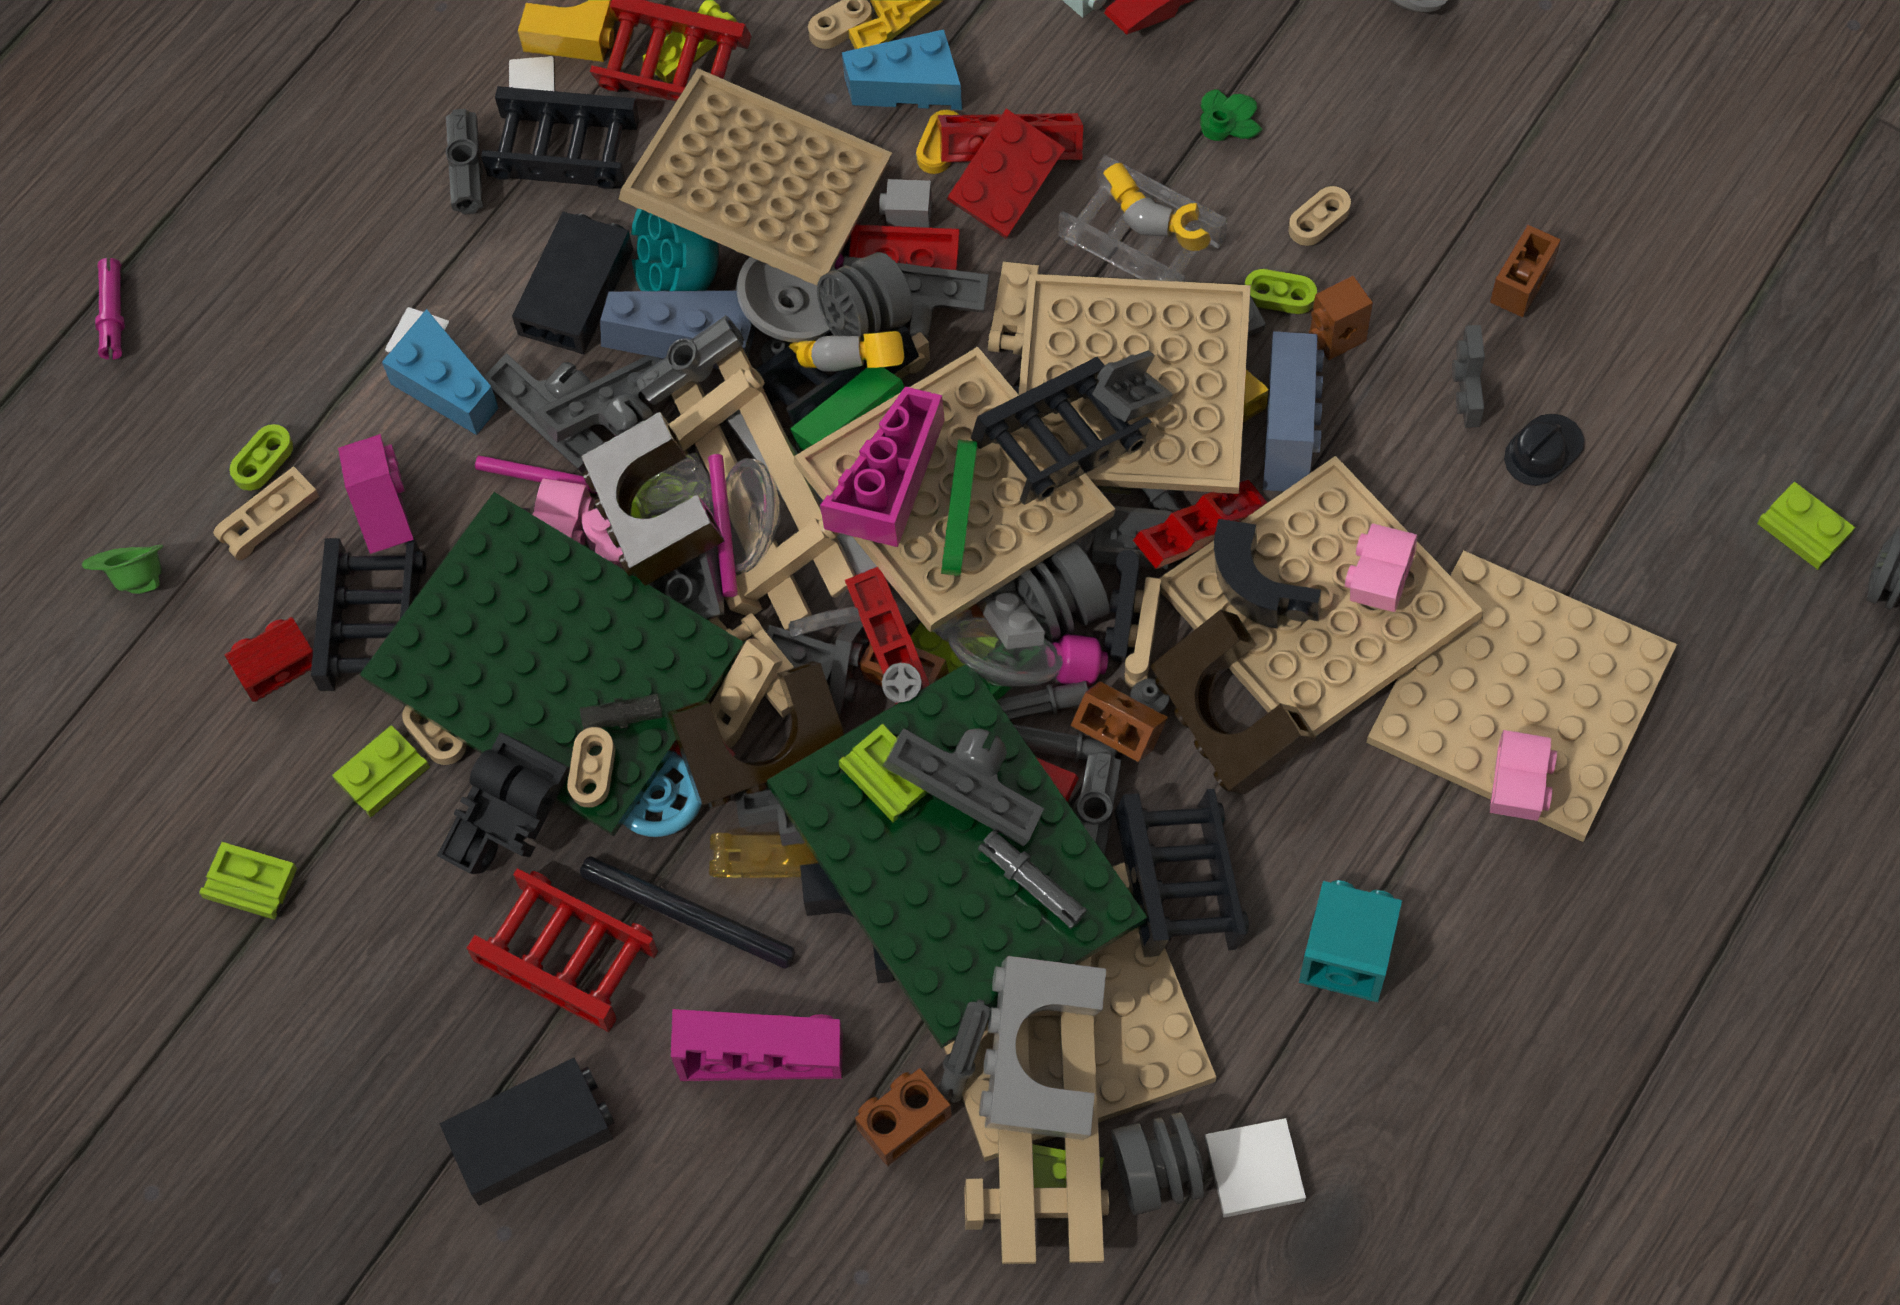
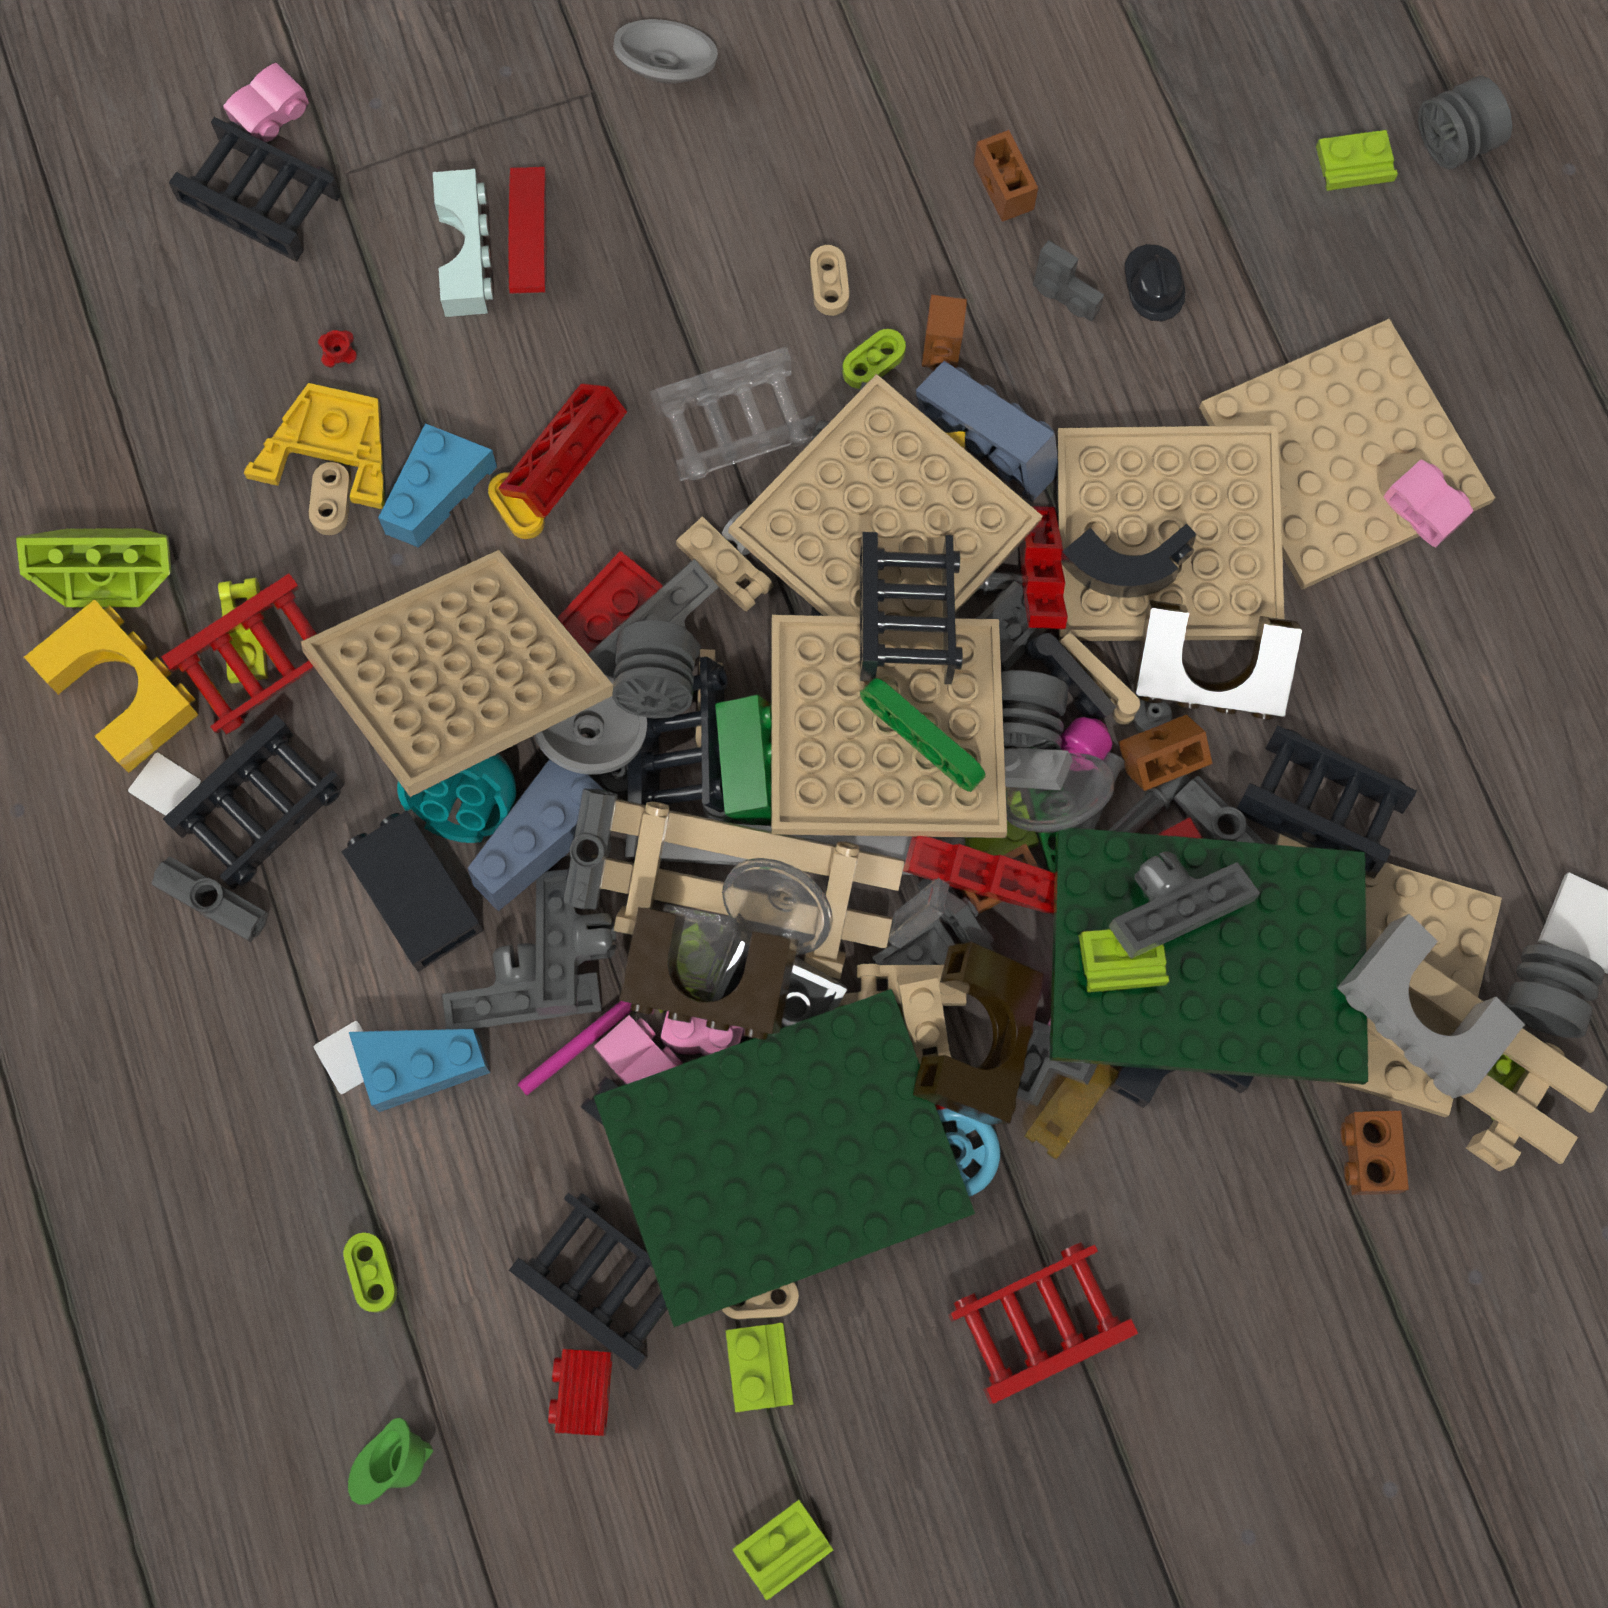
camera: 60 degrees left, 10 degrees up
dark pink pin [95,258,125,360] -> none
tan plate [213,466,319,560] -> none
dark pink wedge [338,434,414,554] -> none
black plate [437,732,570,874] -> none
black brick [439,1057,615,1206] -> none
tan plate [568,727,615,807] -> none
clear smoke pin [580,693,663,730] -> none
black axle [580,856,795,969] -> none
dark pink wedge [671,1009,843,1081] -> none
dark pink bar [708,454,738,597] -> none
piece [788,331,904,372] -> none
dark pink wedge [820,387,945,547] -> none
light grey brick [879,179,932,228] -> none
light grey wheel [882,663,922,703] -> none
dark grey axle [937,999,991,1103] -> none
red plate [947,108,1065,239] -> none
dark grey pin [978,830,1088,929] -> none
dark grey bracket [1092,350,1173,422] -> none
yellow piece [1103,163,1211,251] -> none
green plate [1200,89,1262,141] -> none
teal slope [1298,880,1402,1002] -> none
bright pink brick [1345,524,1417,612] -> none

